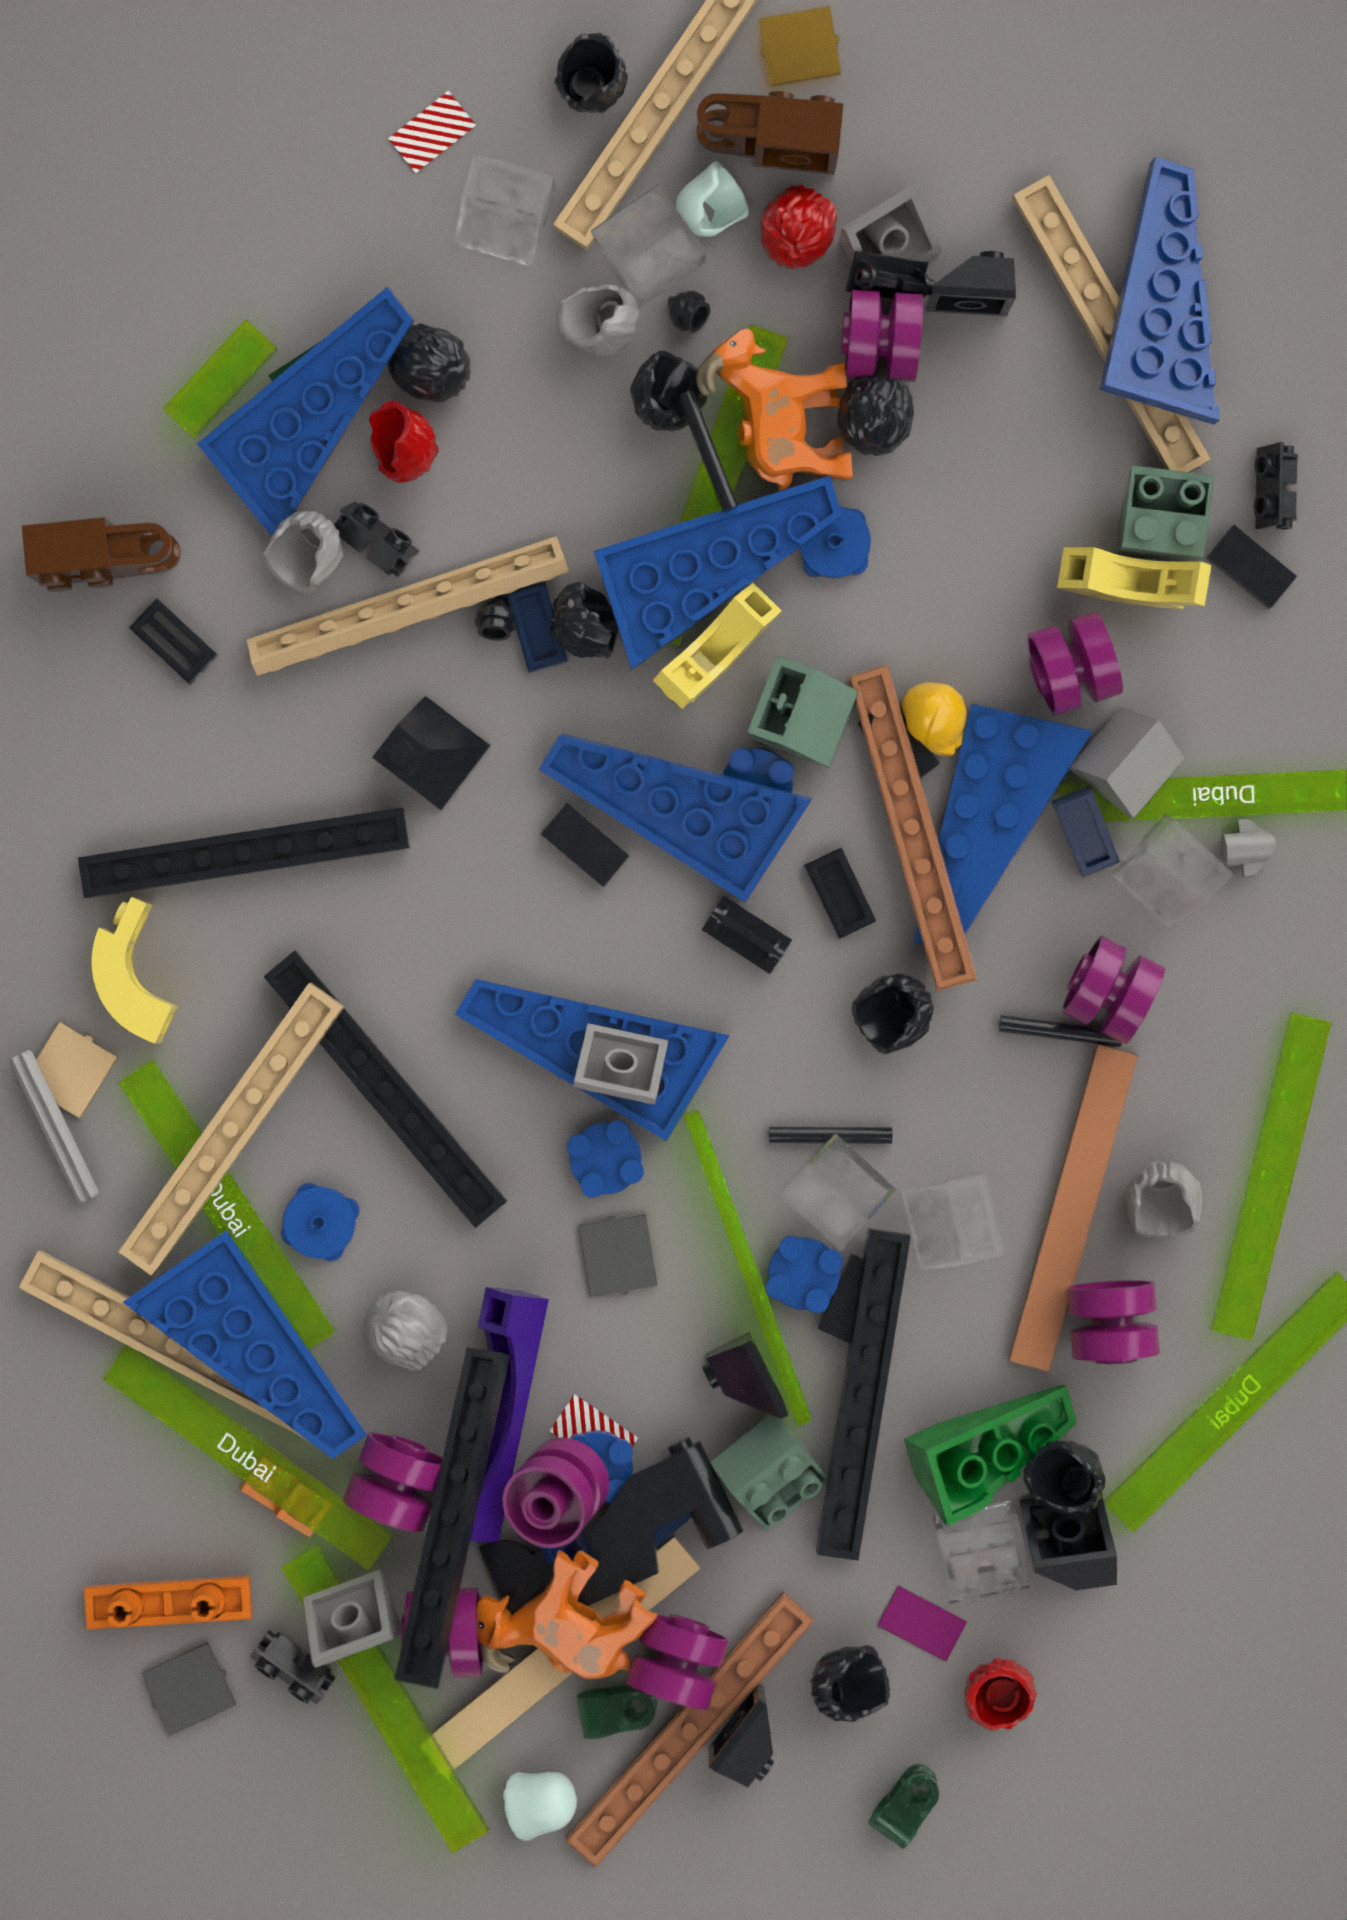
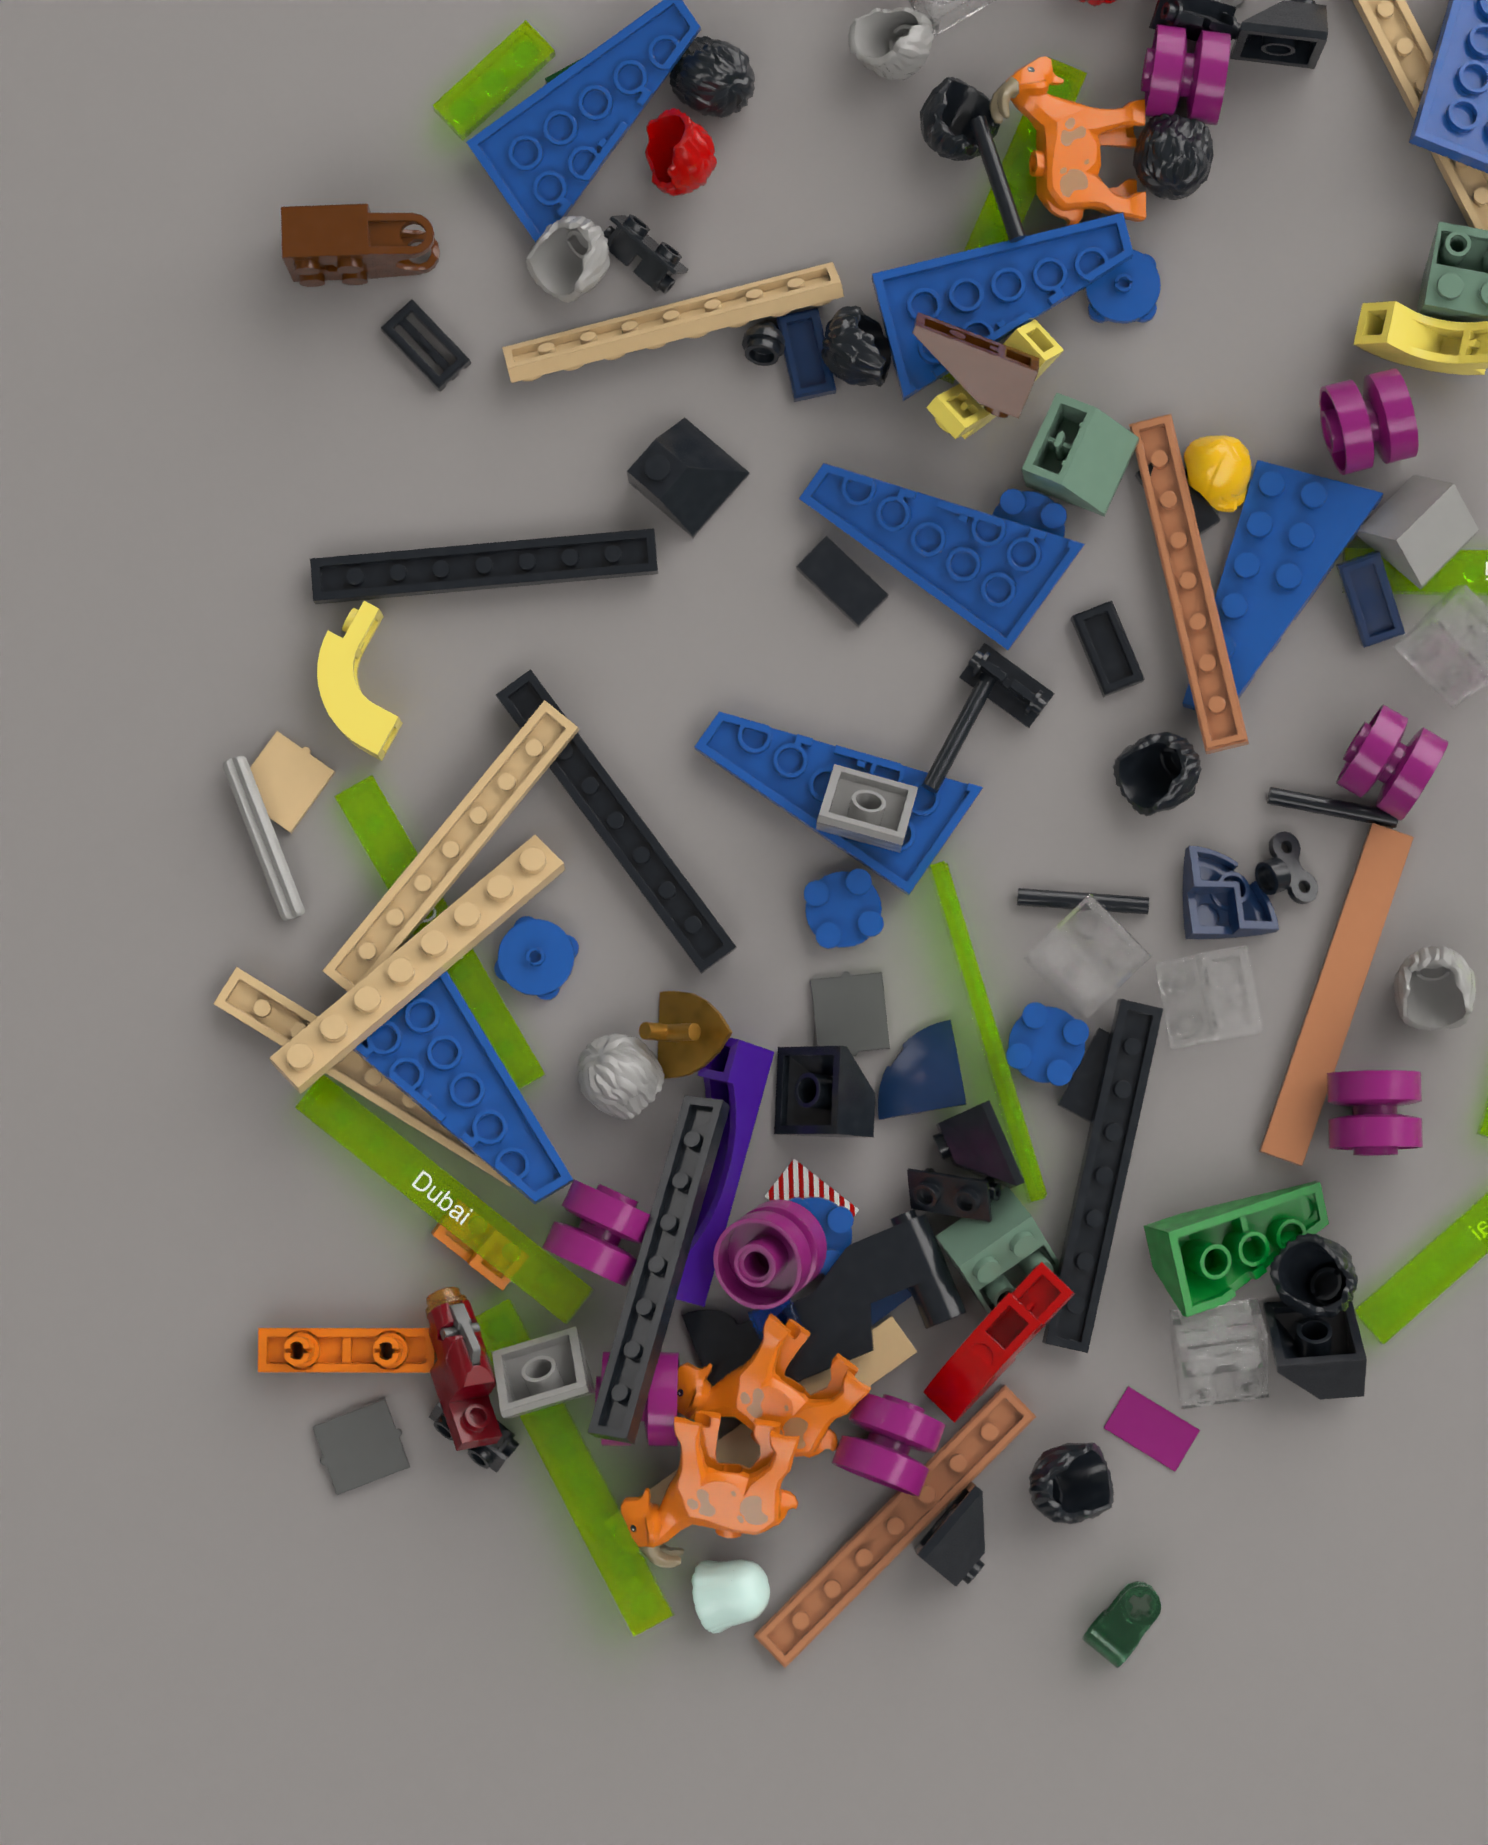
camera: 10 degrees right, 5 degrees down
clear green piece [576,1684,657,1739] -> none
black plate [668,290,710,332] -> none
red hair [964,1658,1037,1731] -> none
none -> tan plate [270,835,565,1094]
none -> dark red plate [425,1287,502,1451]
none -> orange animal [621,1410,800,1568]
none -> pearl gold shield [639,991,733,1079]
none -> black slope [774,1046,875,1137]
none -> dark blue brick [878,1020,966,1120]
none -> black hinge [907,1168,1002,1222]
none -> slope [912,312,1039,419]
none -> black bar [922,673,996,793]
none -> red slope [923,1262,1075,1423]
none -> dark blue brick [1182,846,1279,939]
none -> black piece [1255,831,1318,904]

